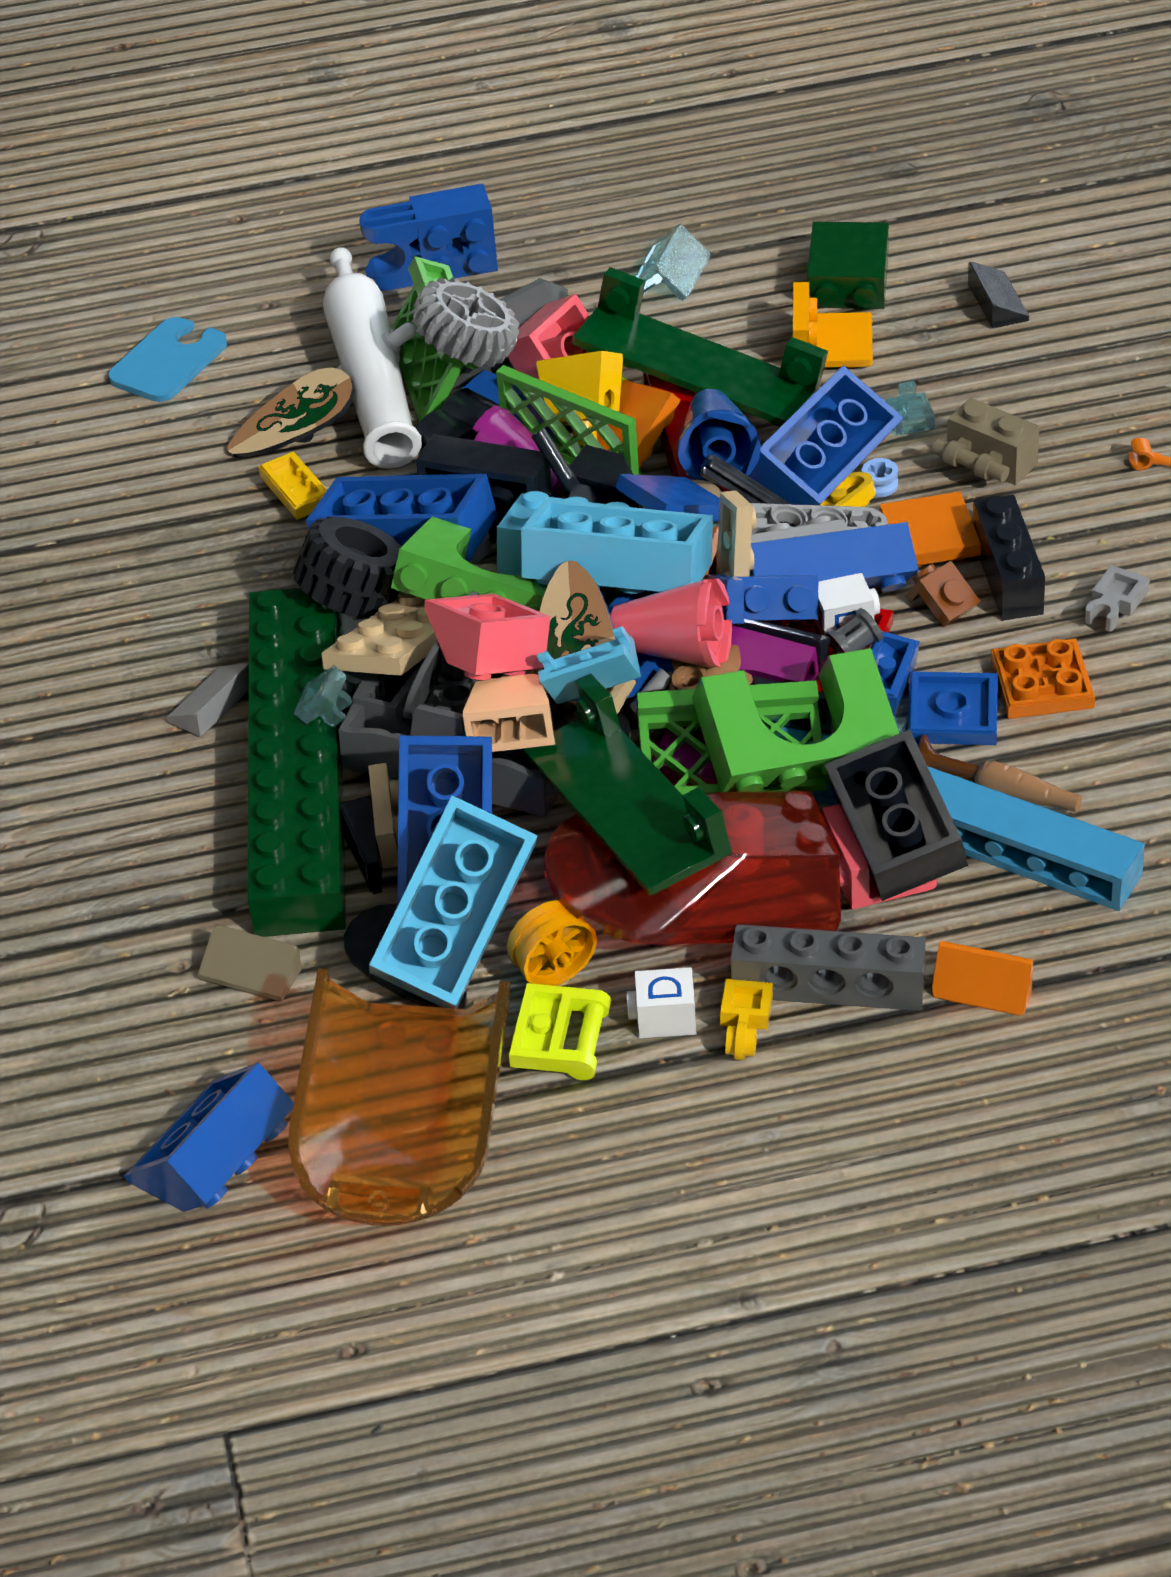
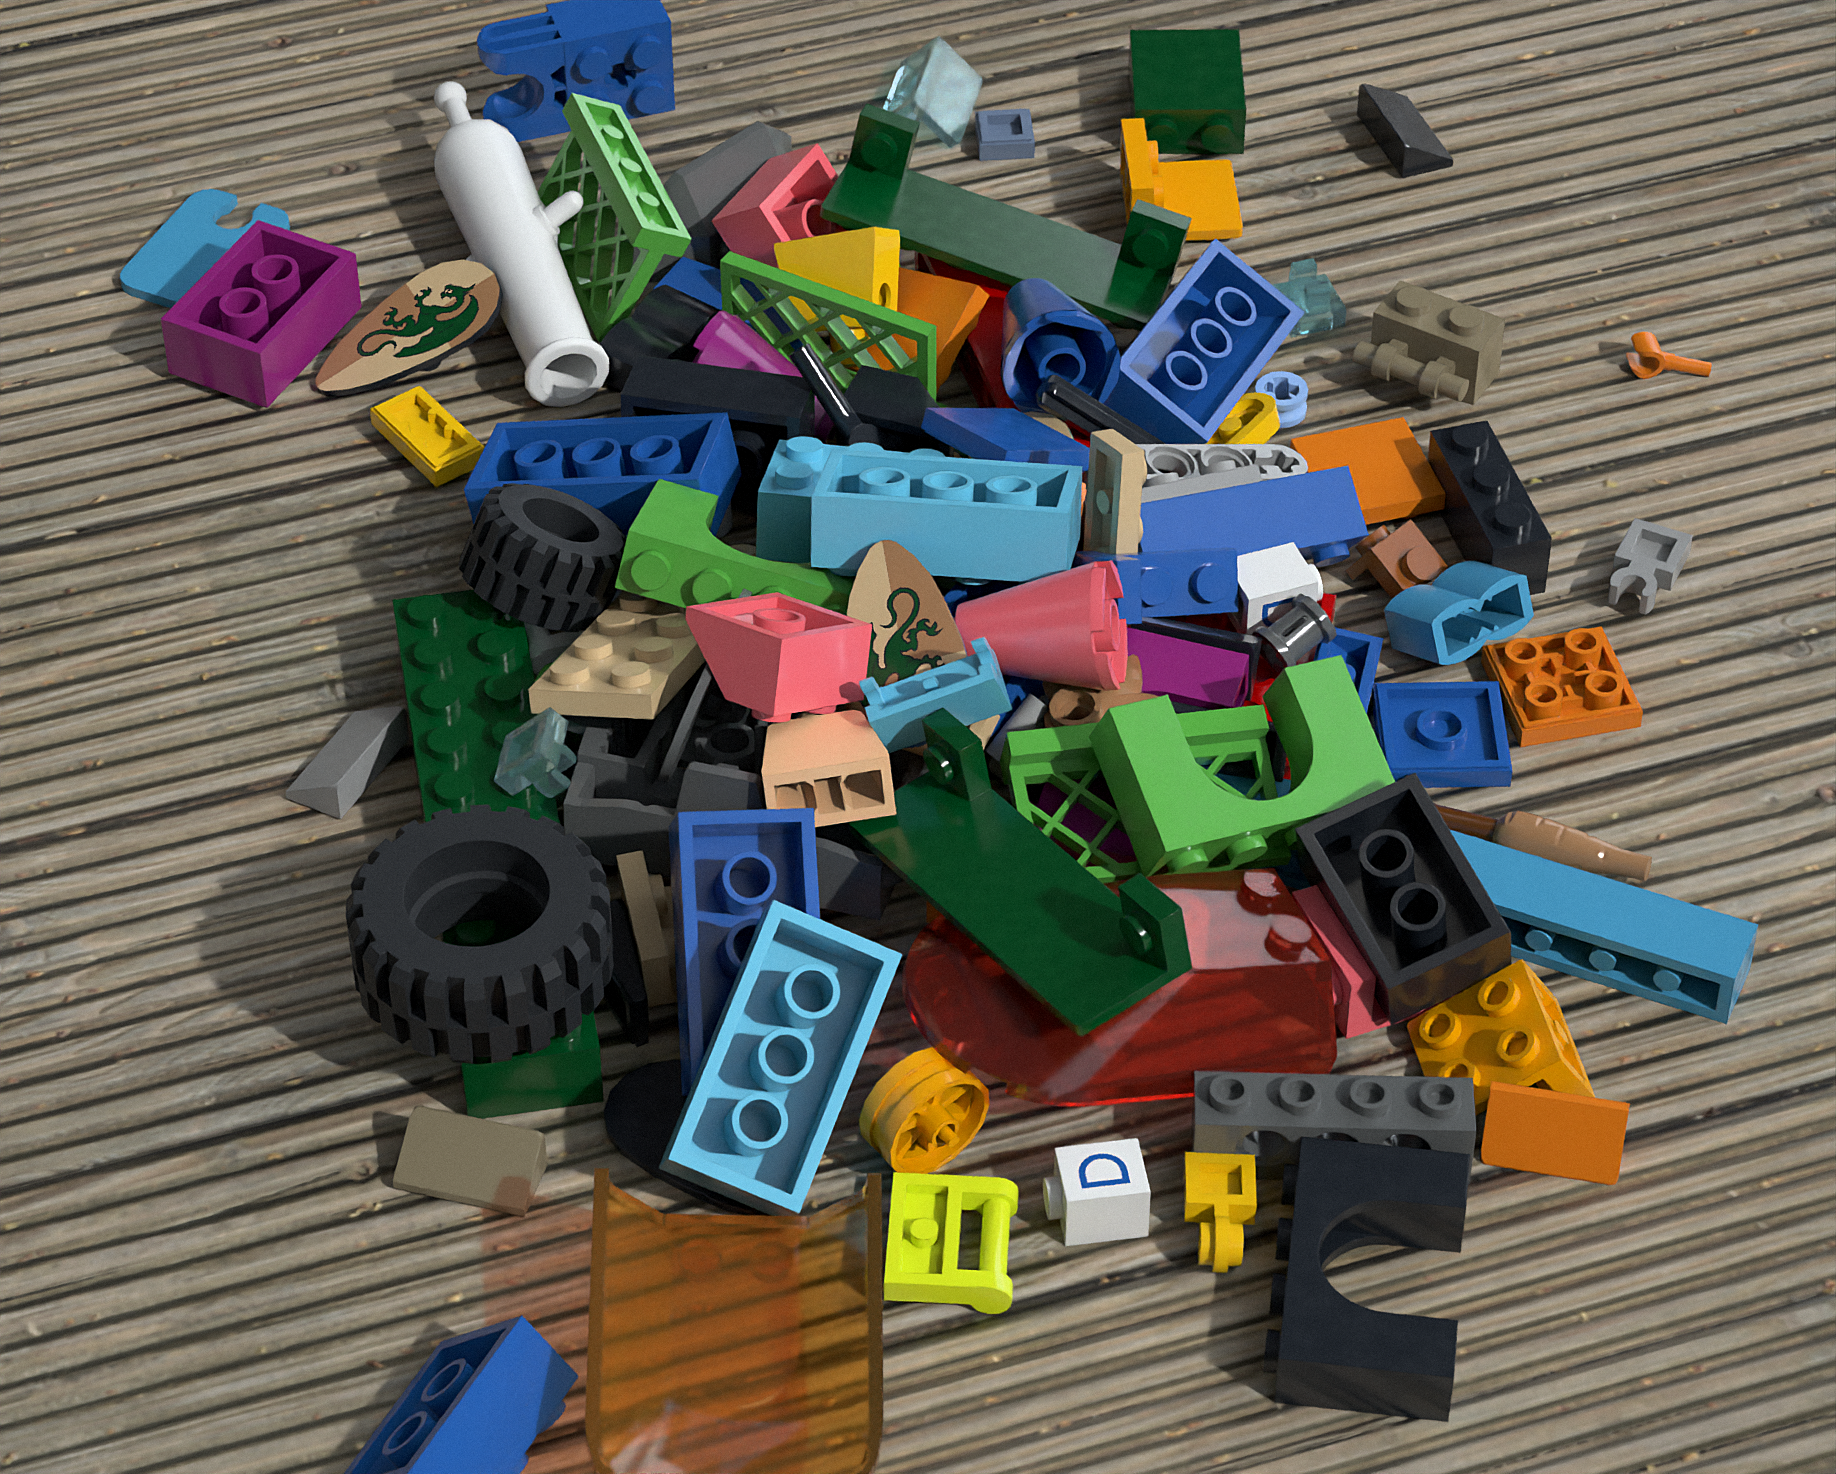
camera: 10 degrees left, 0 degrees up
light grey gear [412,278,520,367] -> none
none -> magenta brick [161,220,362,408]
none -> black tyre [346,805,614,1064]
none -> sand blue tile [975,109,1035,161]
none -> black arch [1263,1136,1470,1422]
none -> dark azure brick [1384,561,1534,665]
none -> light orange bracket [1407,959,1596,1116]

